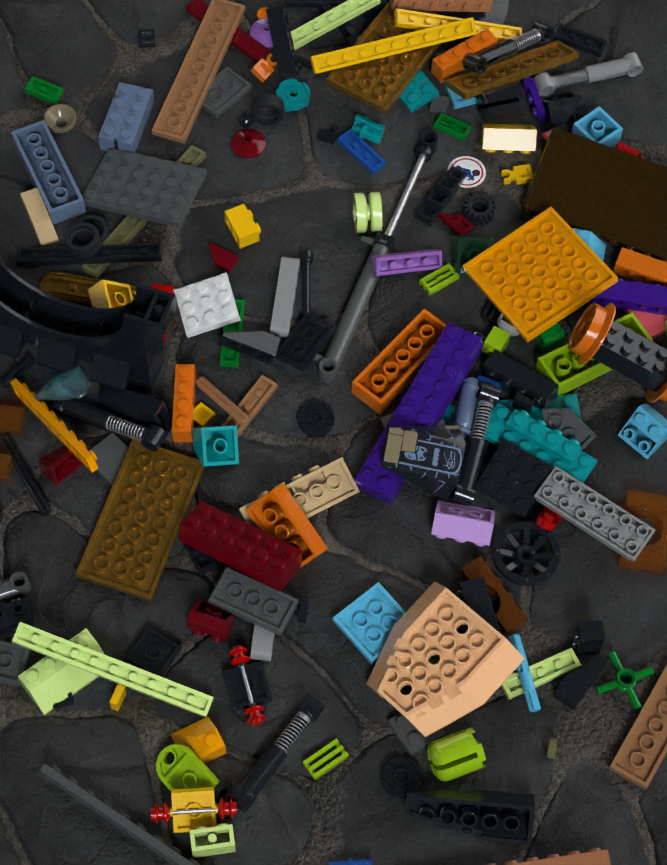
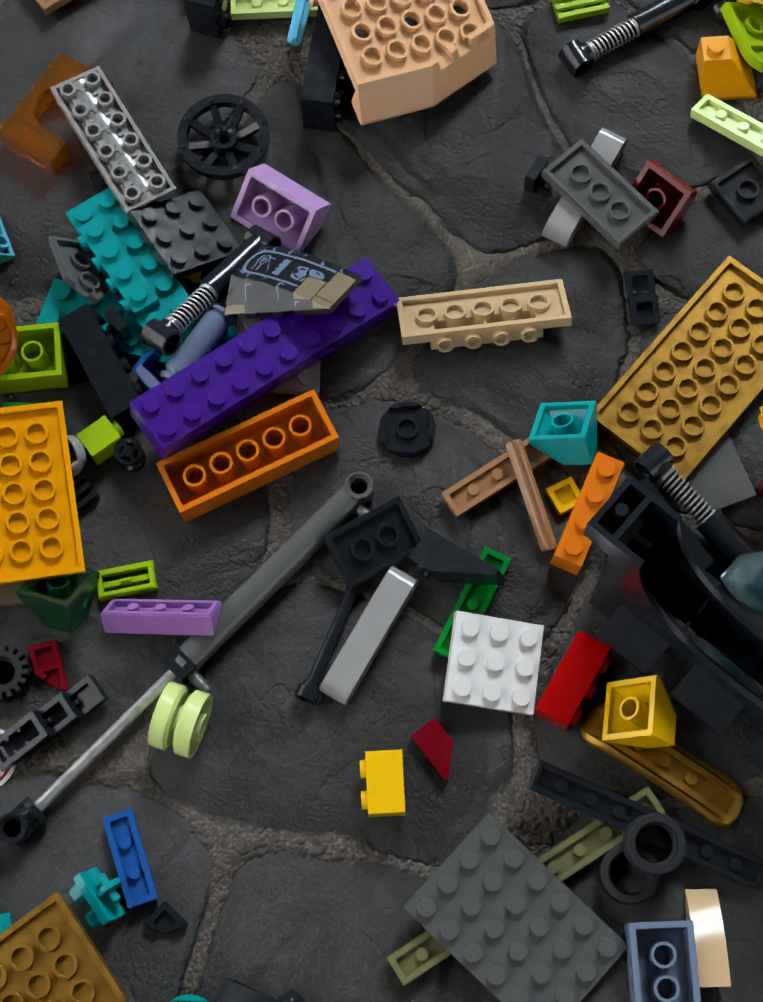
camera: 150 degrees left, 10 degrees up
dark red brick [179,501,303,591] -> none
black plate [222,646,272,726] -> none
dark red dish [231,129,266,159] -> none
orange slope [245,484,328,567] -> none
medium azure plate [332,582,406,665] -> none
reddish brown arch [459,556,527,638] -> none
red plate [536,506,562,531] -> none

